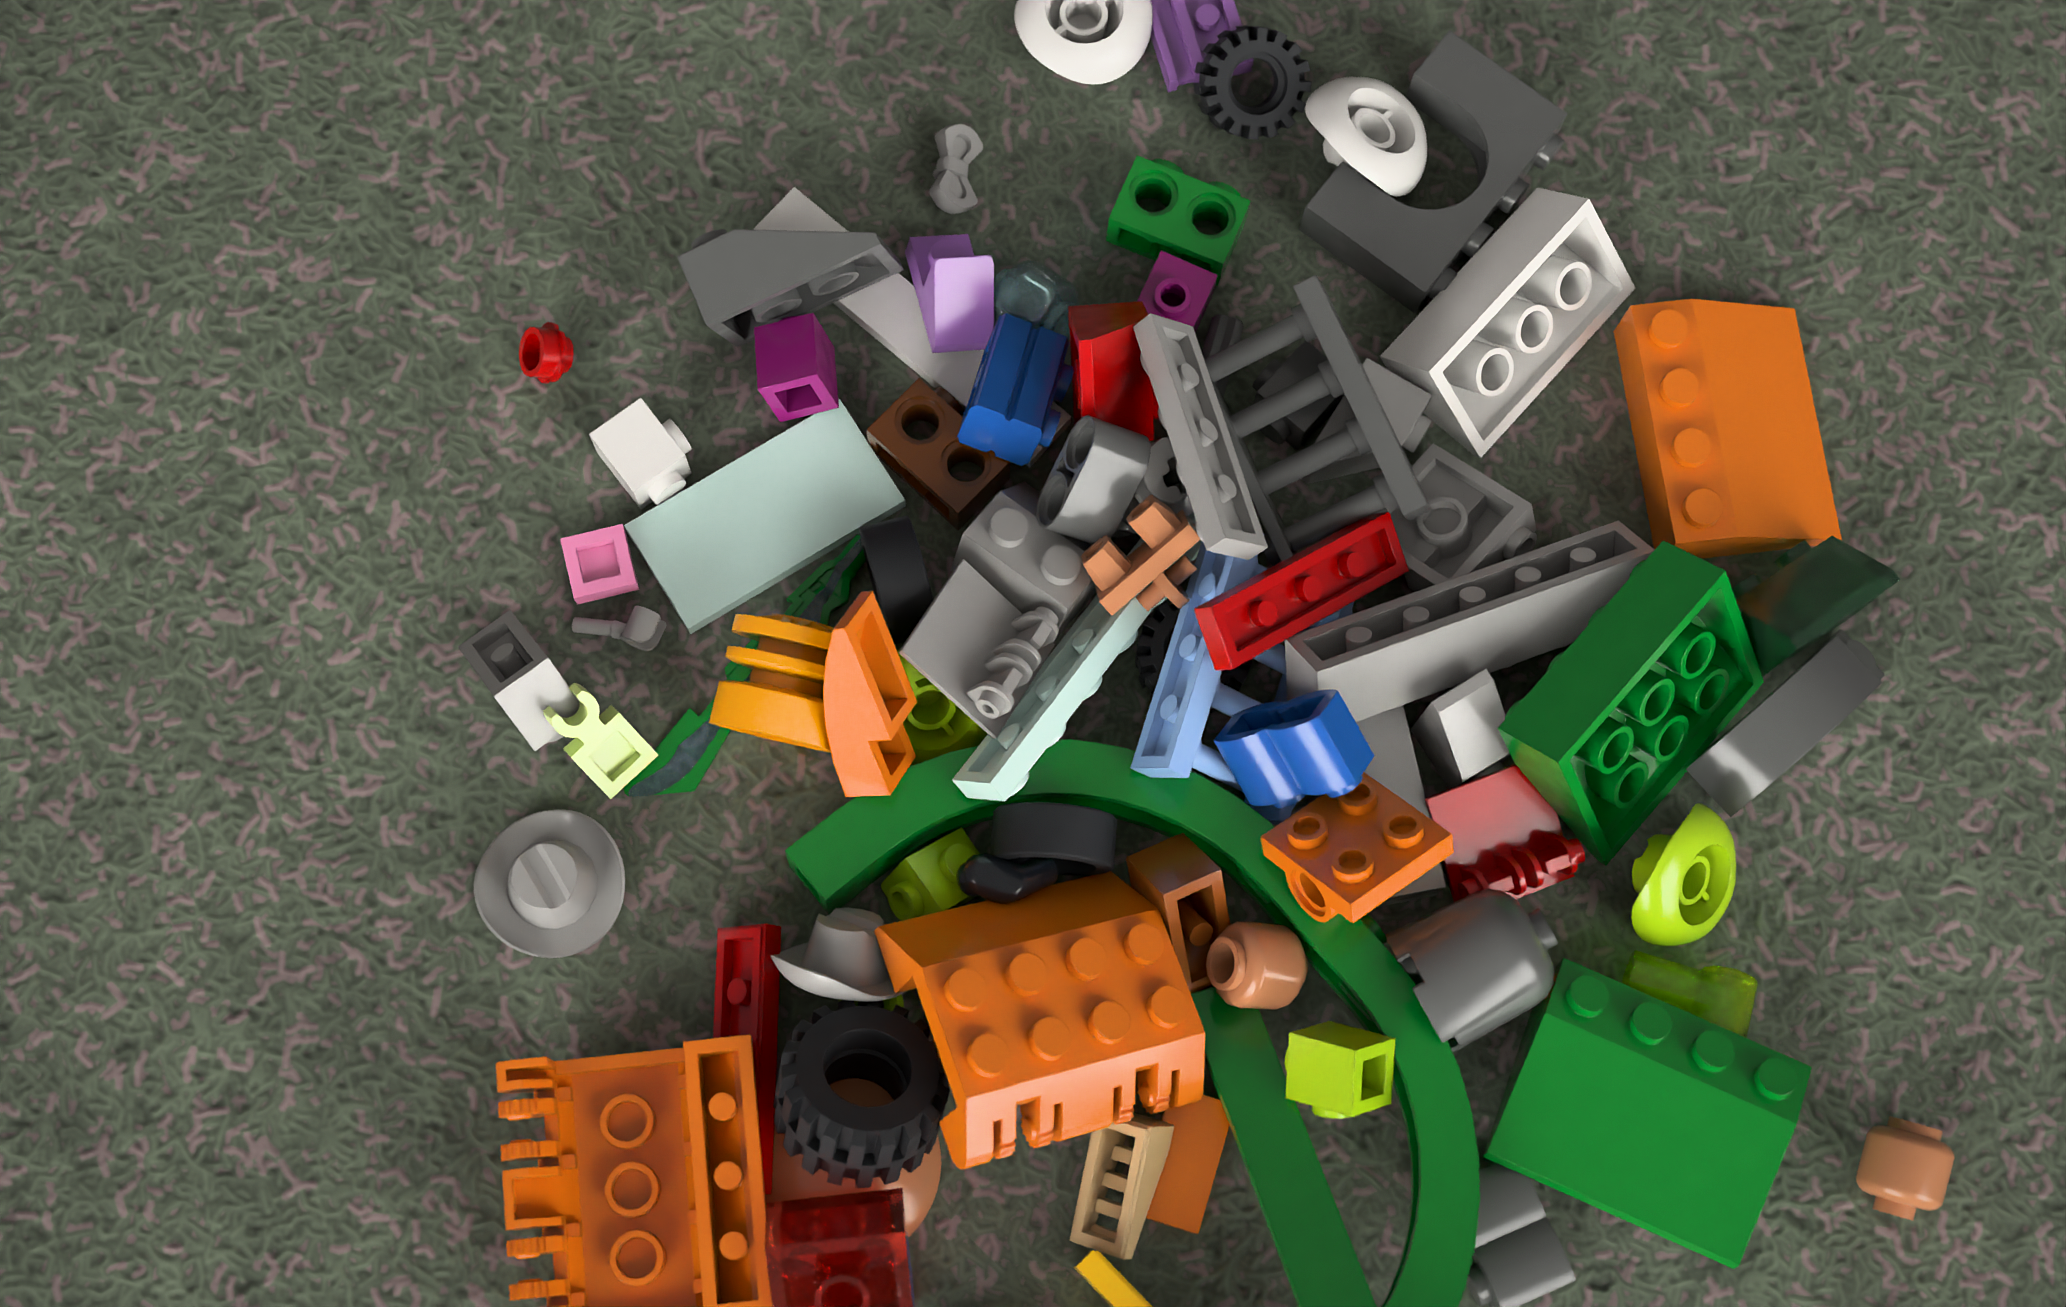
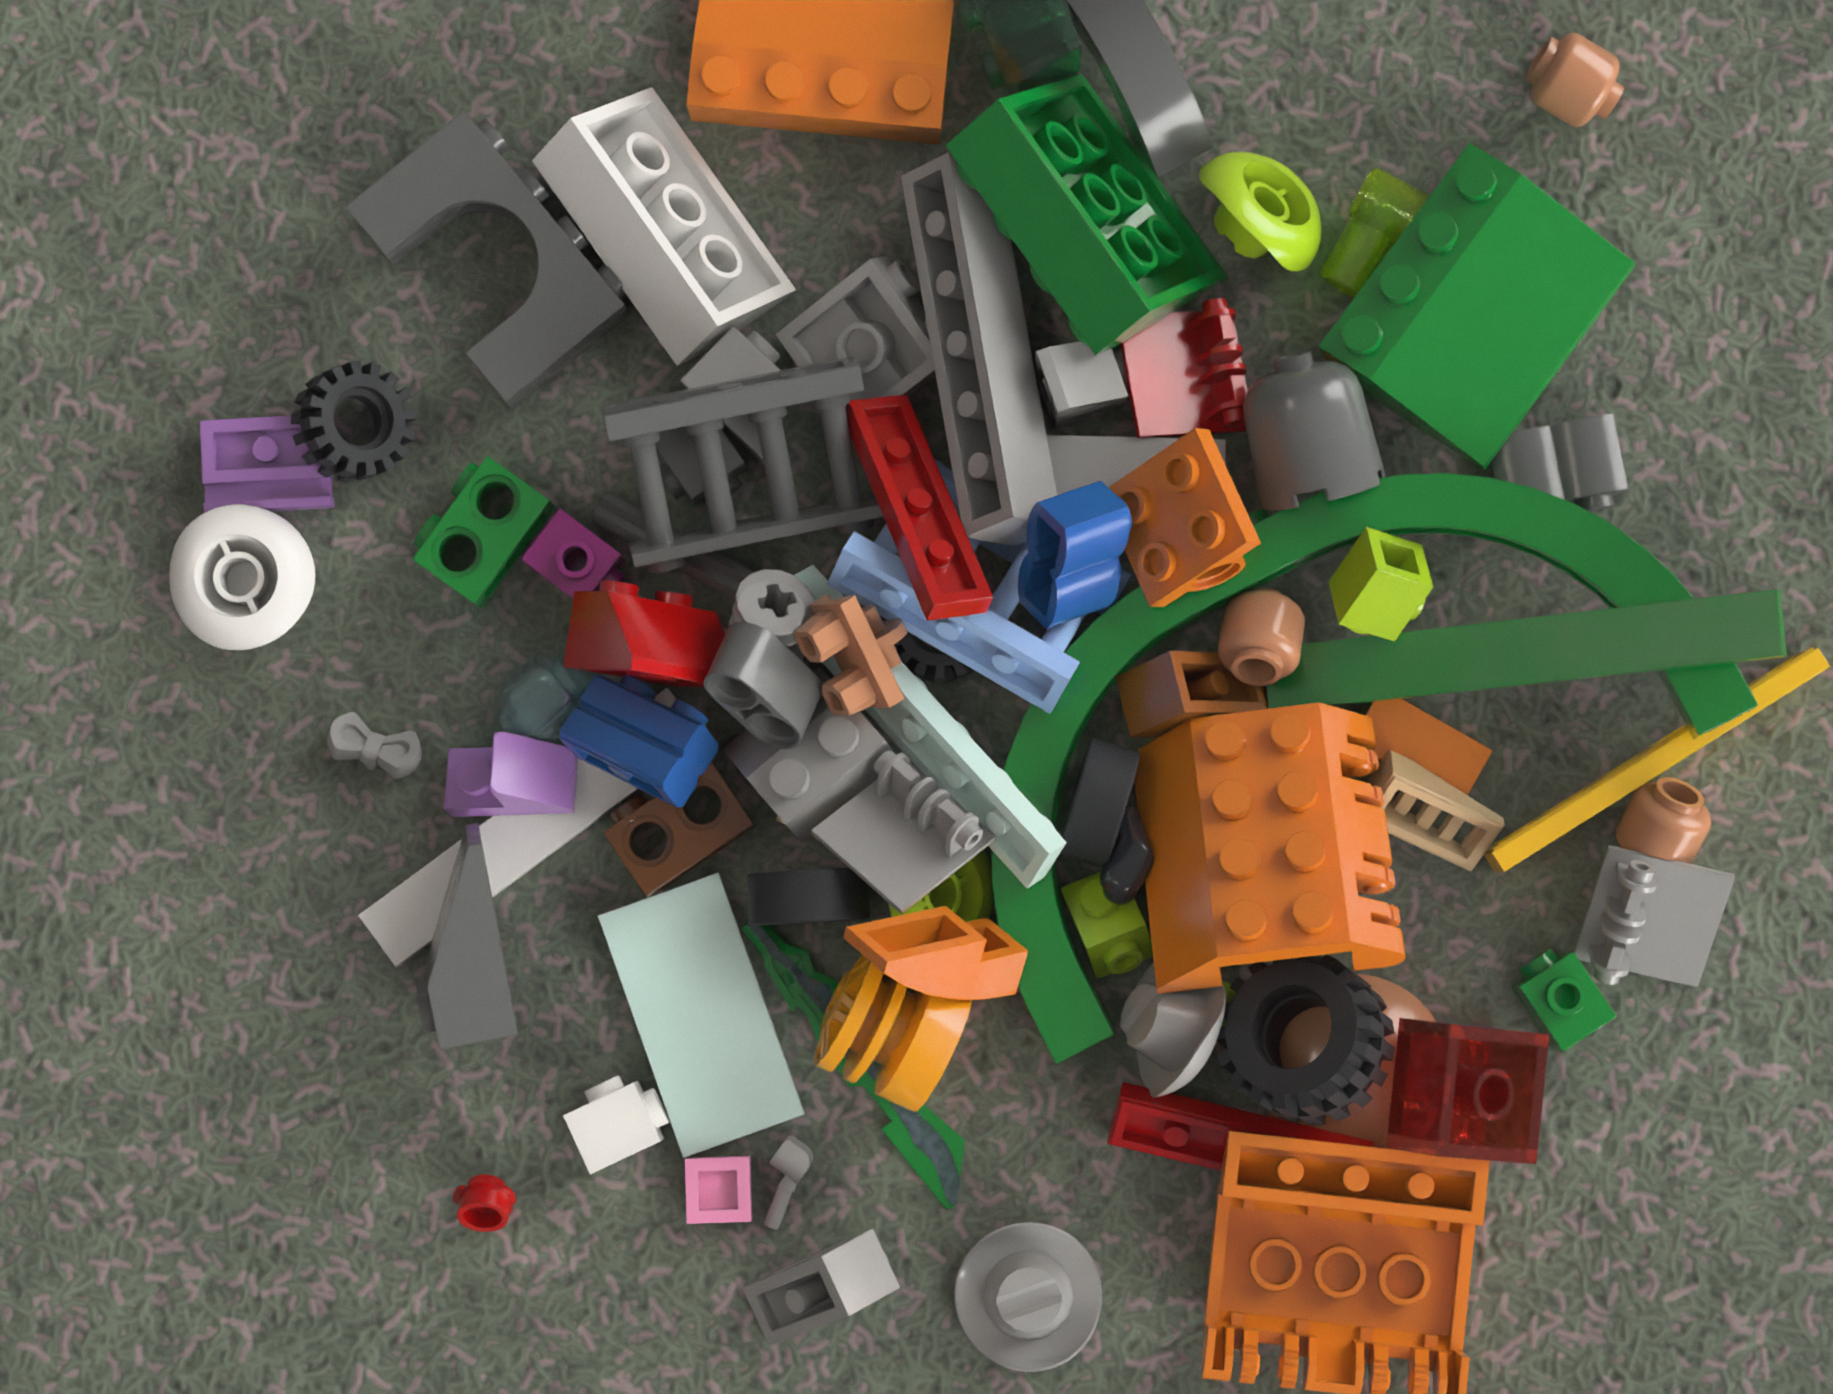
camera: 65 degrees left, 10 degrees up
yellowish green plate [543,683,658,799] -> none
magenta brick [754,312,839,422] -> none
light grey plate [1133,313,1268,560] -> none
white hat [1305,77,1427,196] -> none

